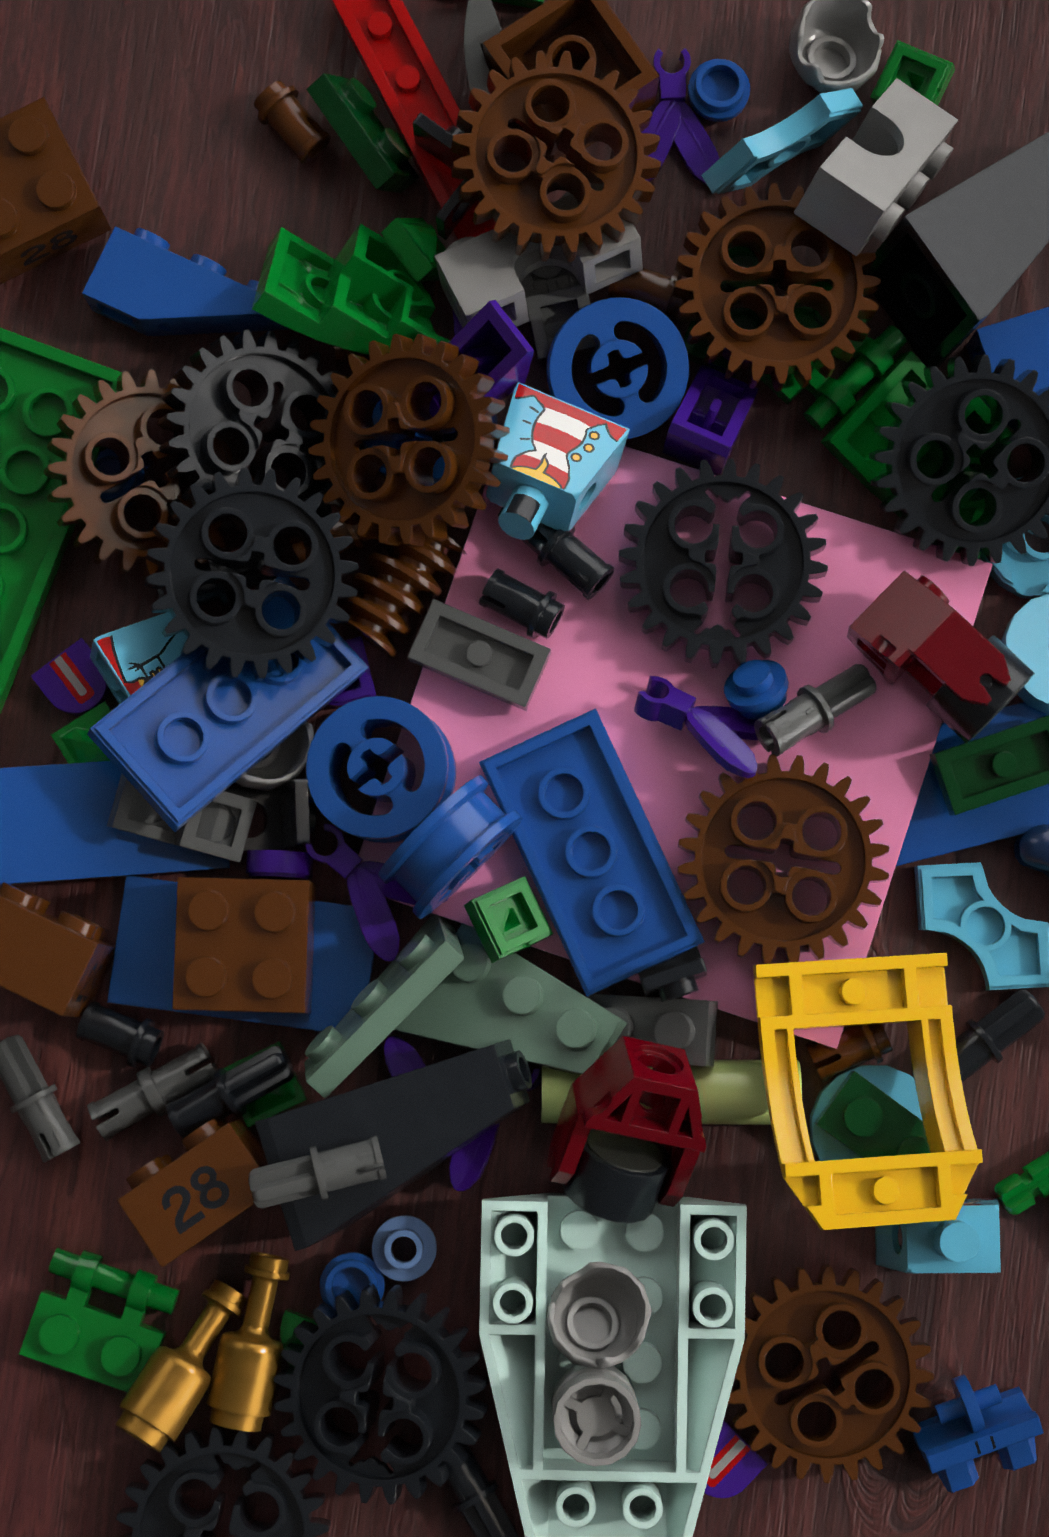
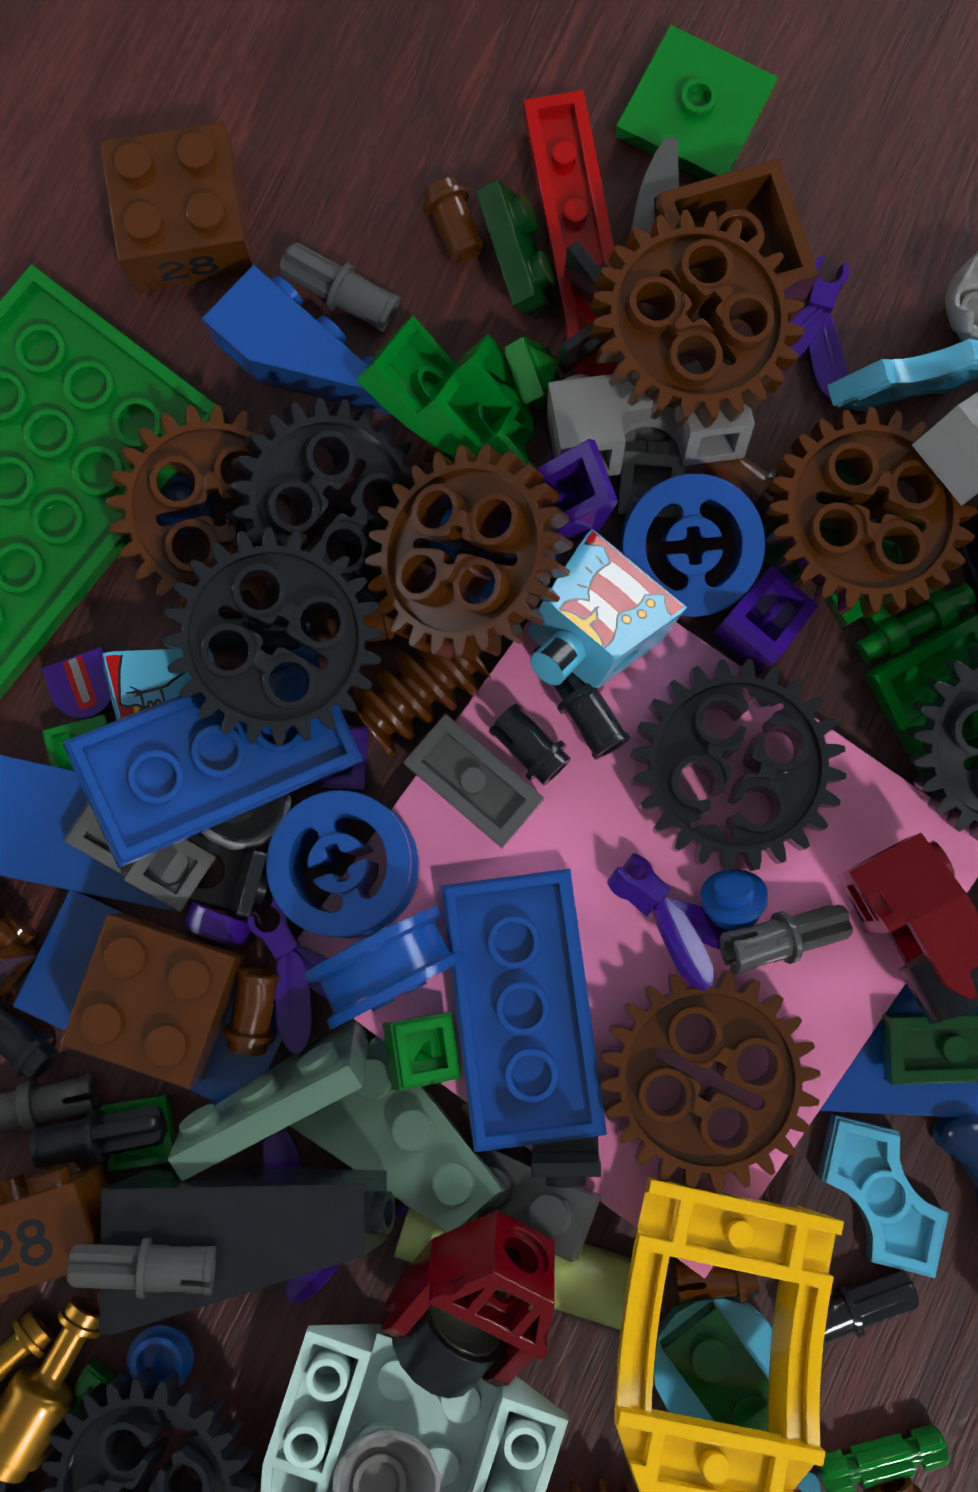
camera: 15 degrees right, 0 degrees up
medium blue plate [372,1215,437,1282] -> none
blue plate [688,59,750,122] -> none
none -> reddish brown pin [222,967,280,1056]
none -> dark grey axle [278,243,401,333]

